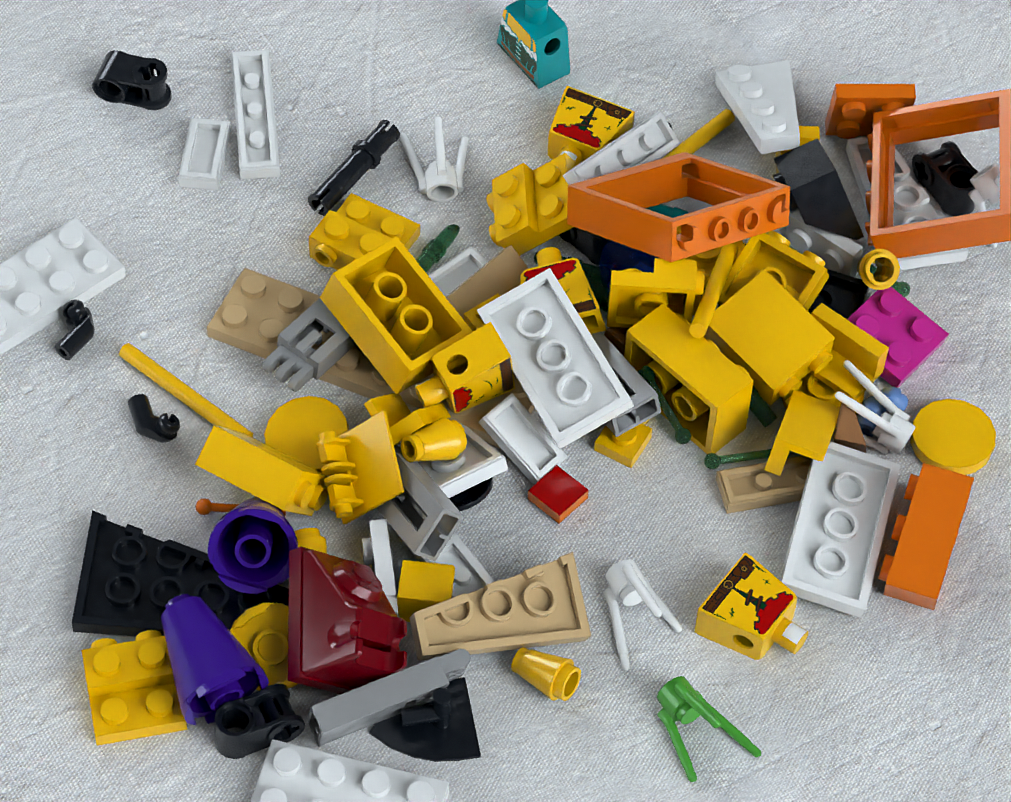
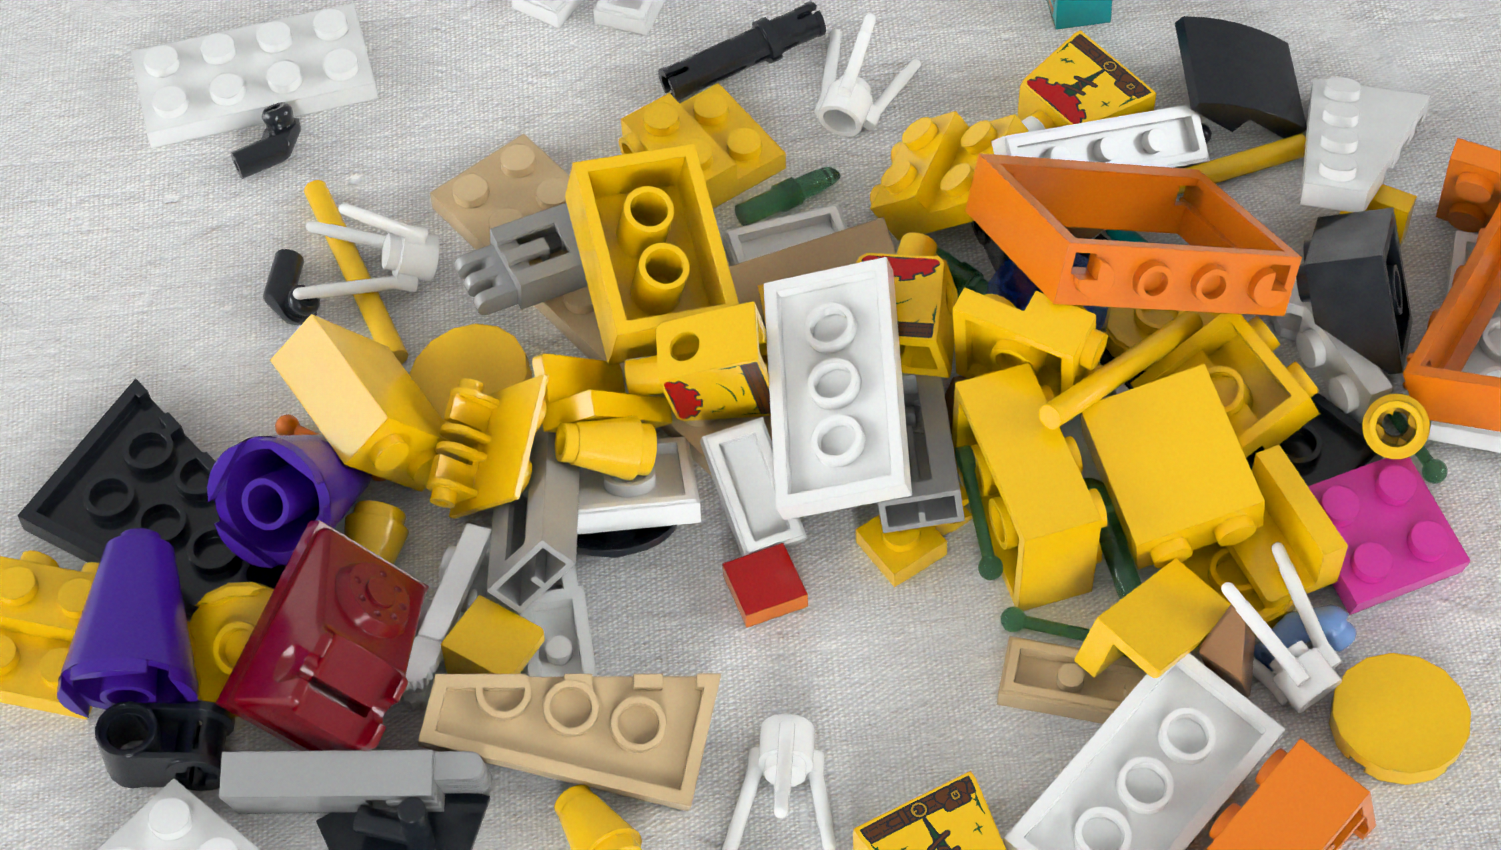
camera: 30 degrees right, 0 degrees up
none -> white plant [293,203,440,300]
none -> black slope [1175,16,1307,138]

